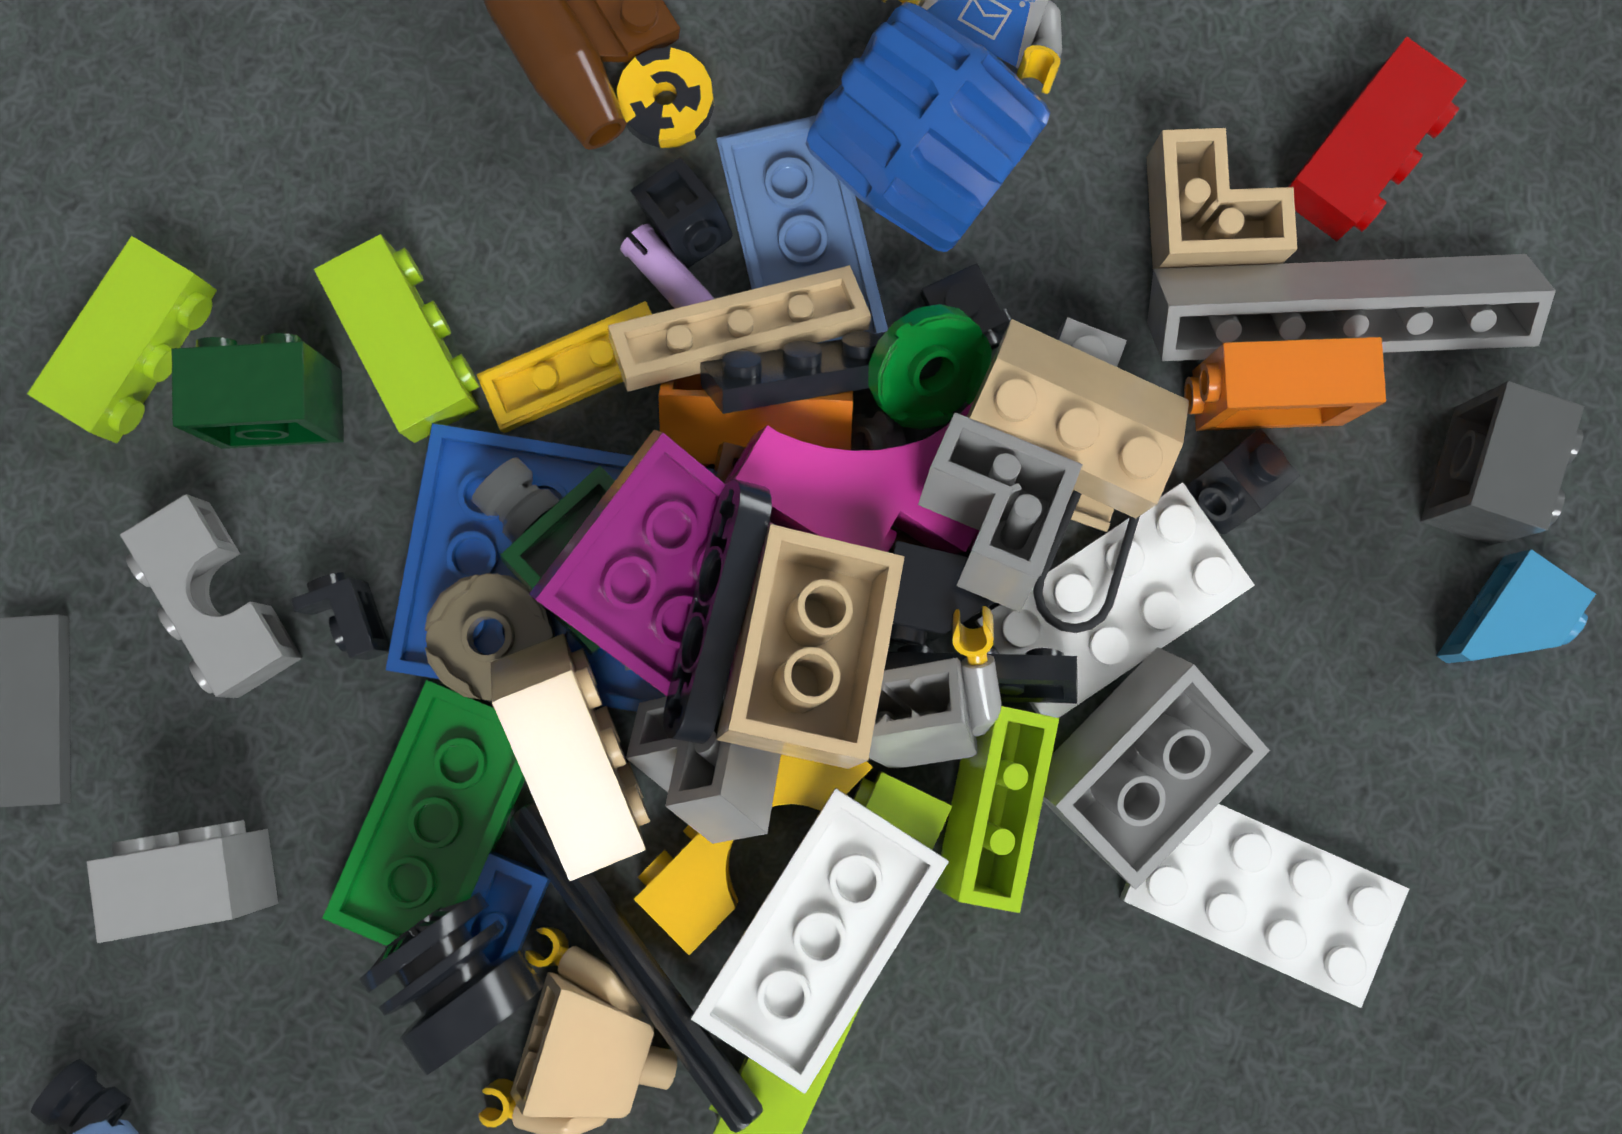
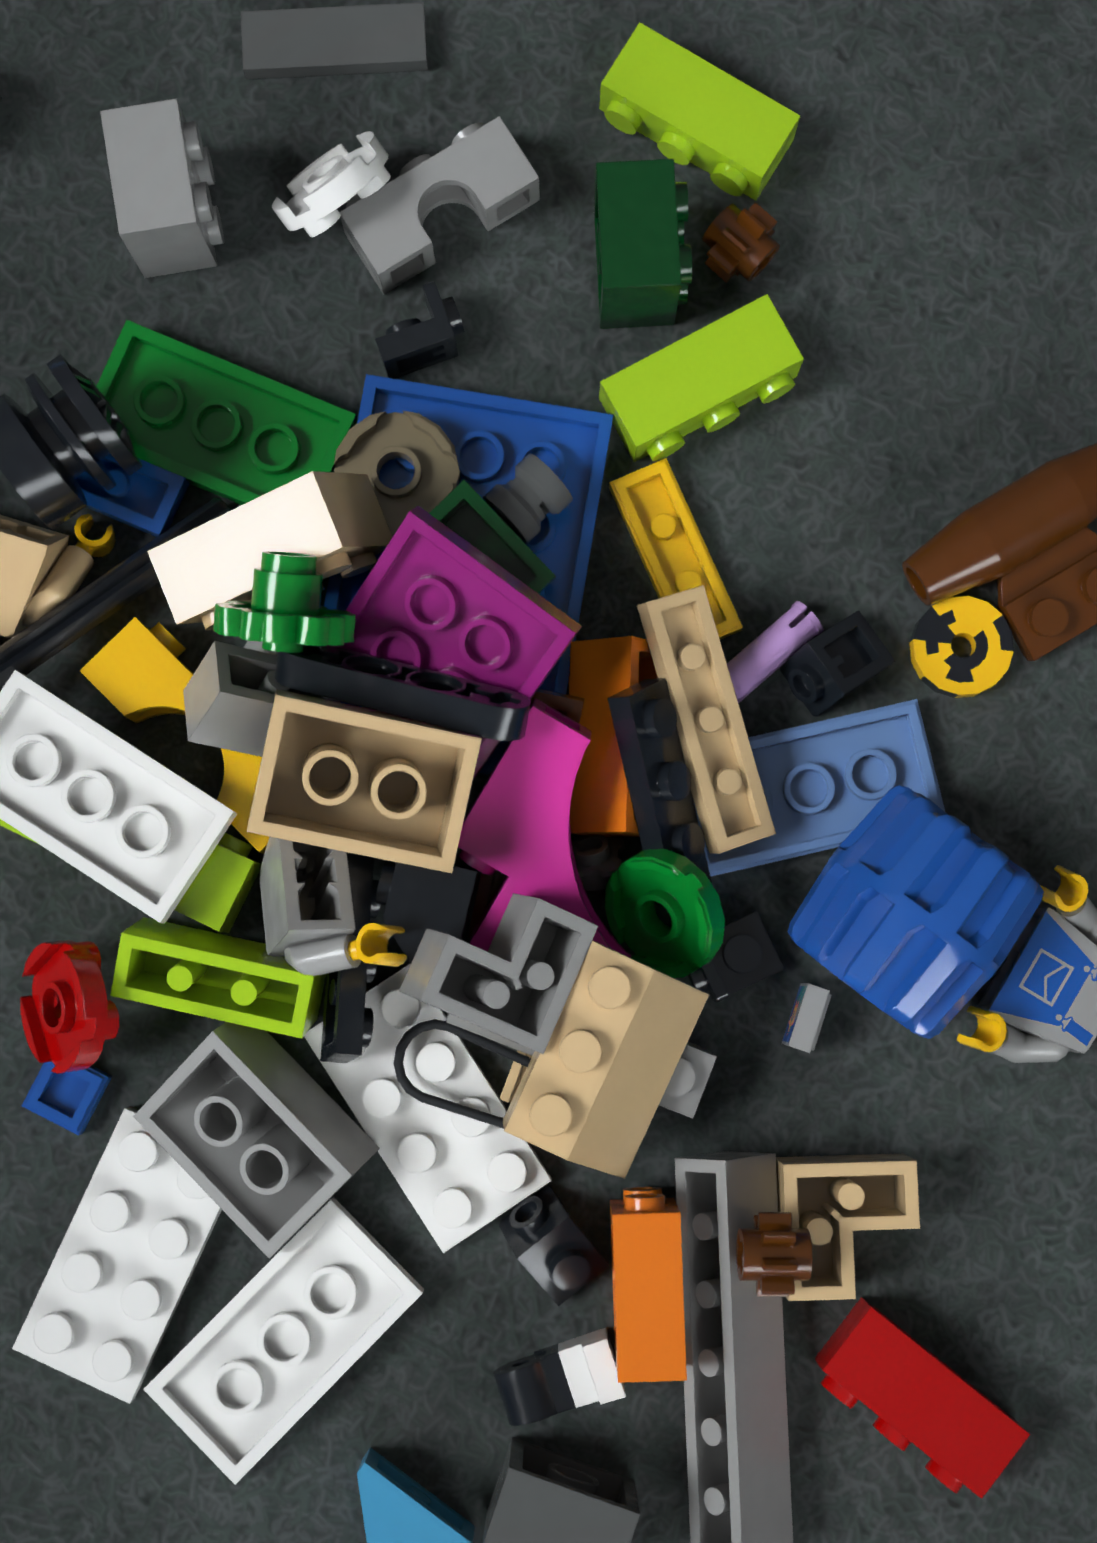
camera: 90 degrees right, 0 degrees up
none -> red plate [20,940,119,1074]
none -> blue tile [22,1062,112,1135]
none -> white plate [143,1197,424,1485]
none -> green plant [213,551,356,653]
none -> white plate [272,131,391,237]
none -> leg [493,1328,626,1426]
none -> reddish brown gear [702,202,780,283]
none -> reddish brown gear [736,1212,813,1297]
none -> light grey tile [781,983,832,1053]

